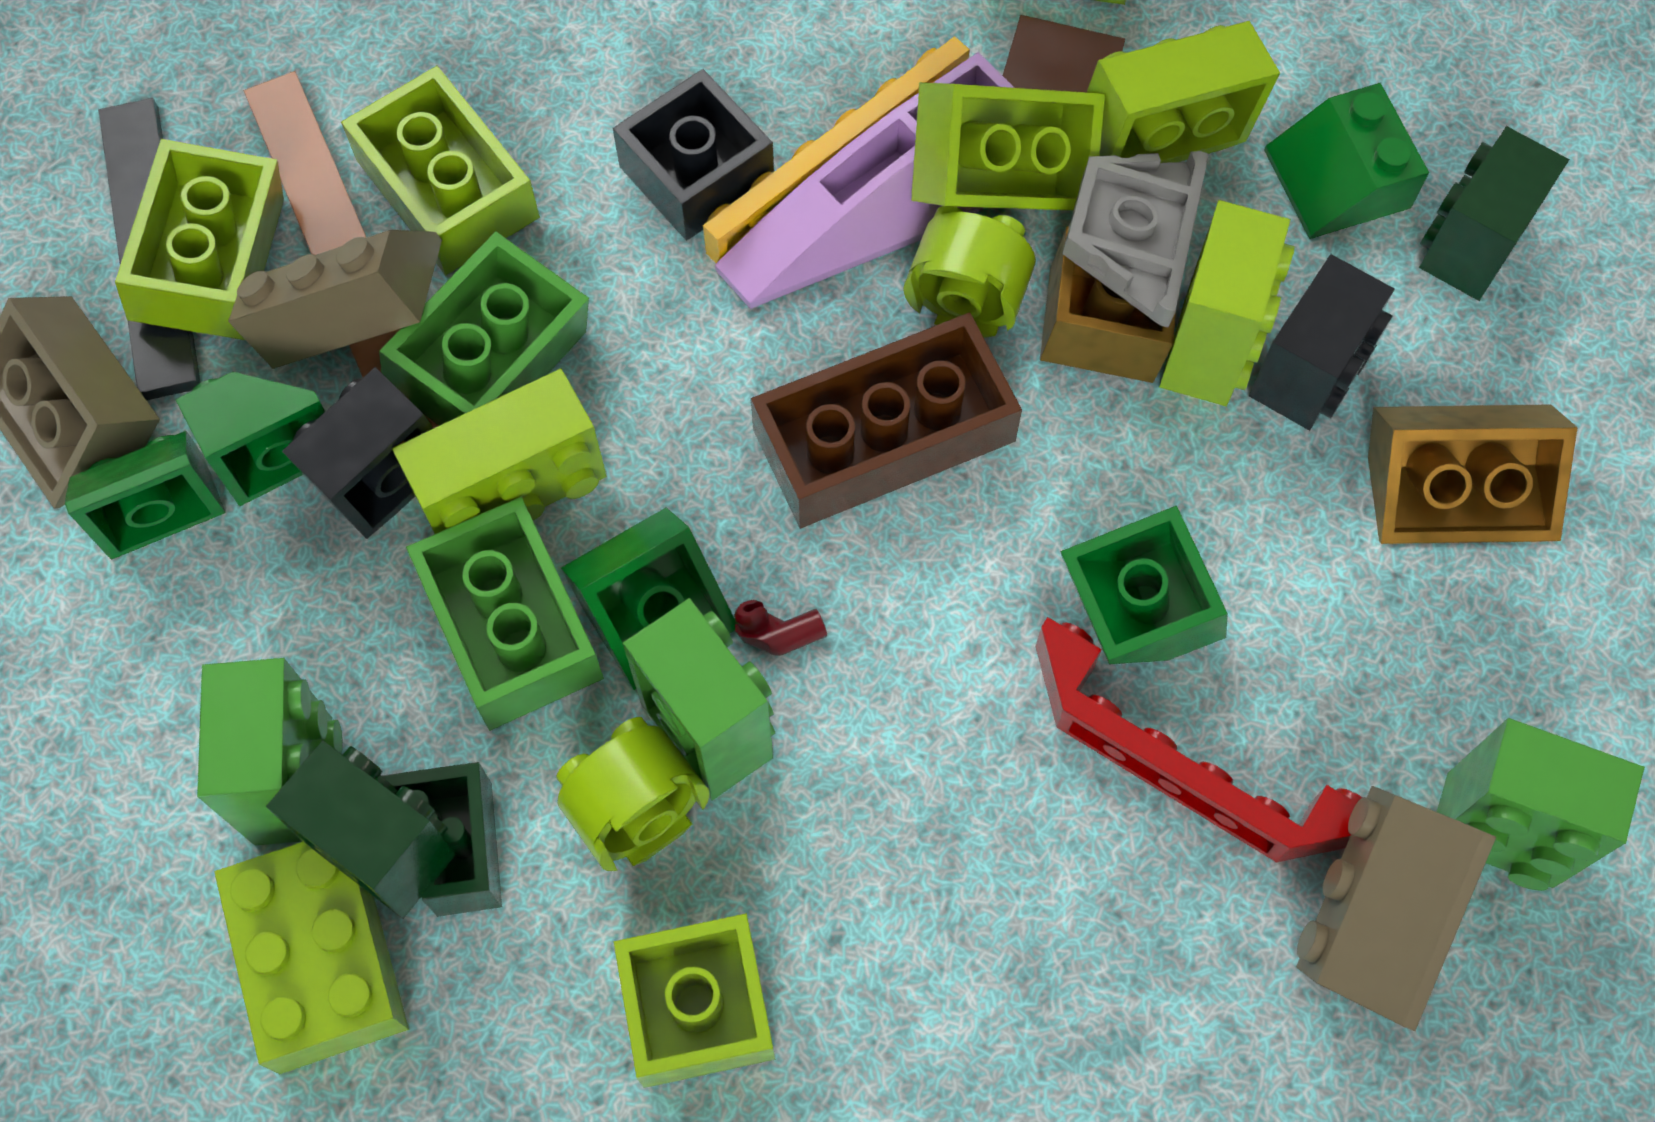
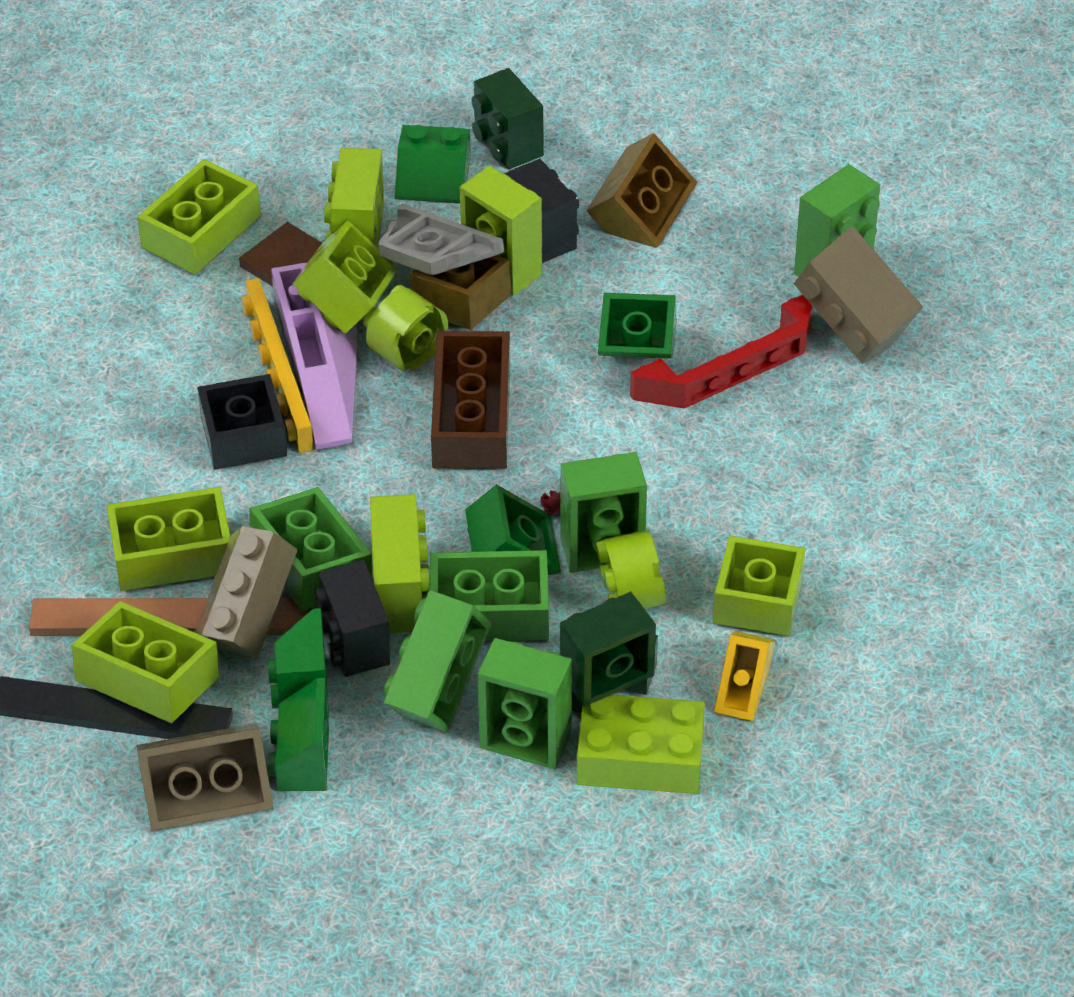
camera: 65 degrees left, 20 degrees down
none -> bright green brick [384,590,492,734]
none -> yellow slope [714,631,775,721]

